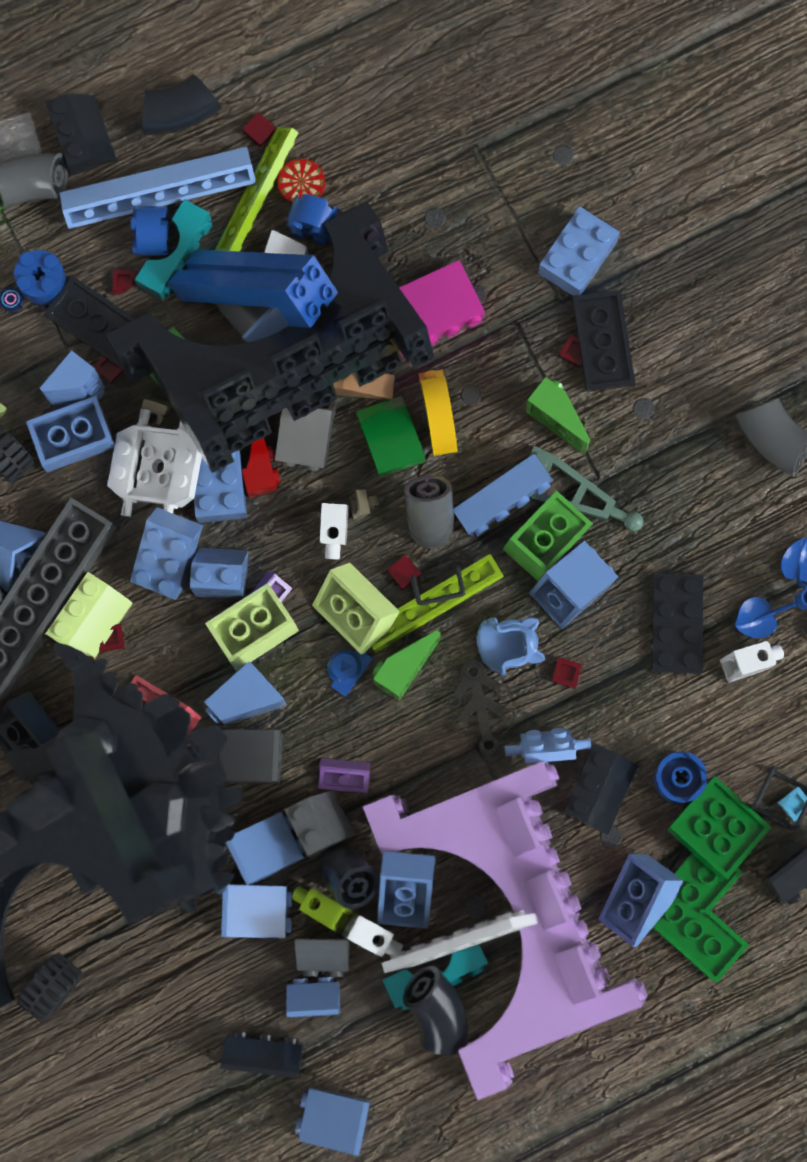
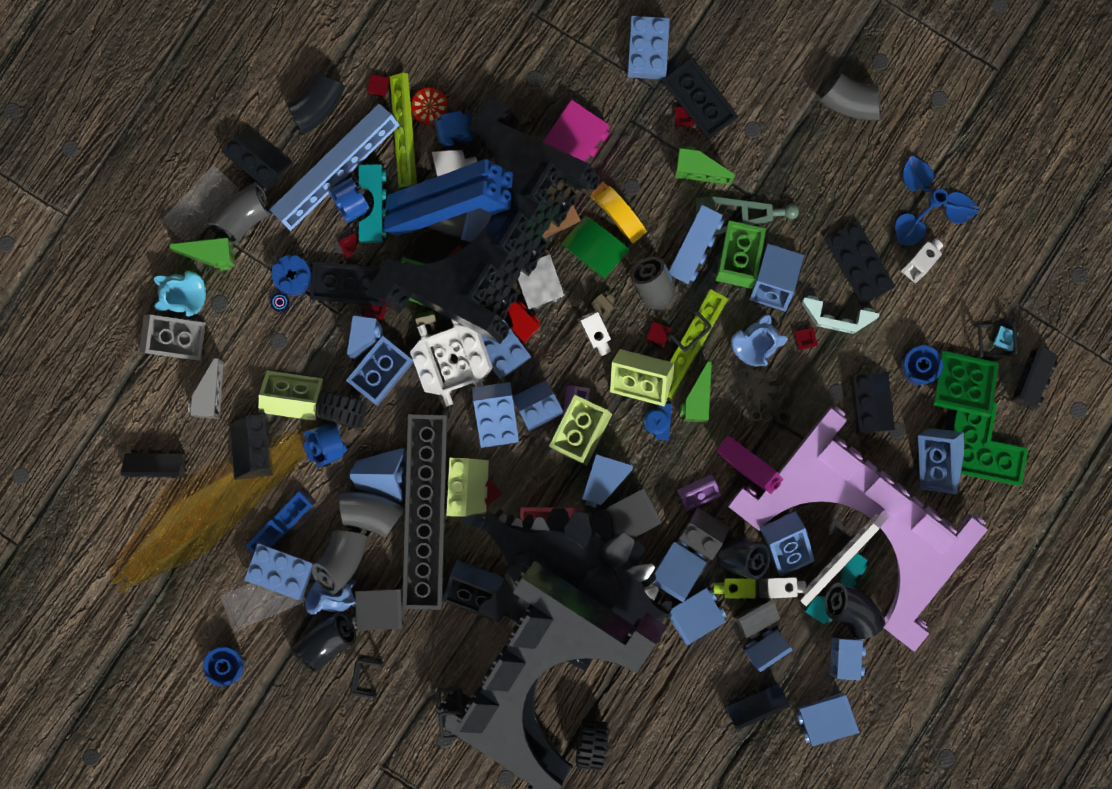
camera: 35 degrees left, 5 degrees up
light blue plate [505,728,591,764] -> none
none -> magenta slope [716,435,784,494]
none -> light aqua slope [801,296,879,334]
none -> medium blue brick [829,637,866,680]

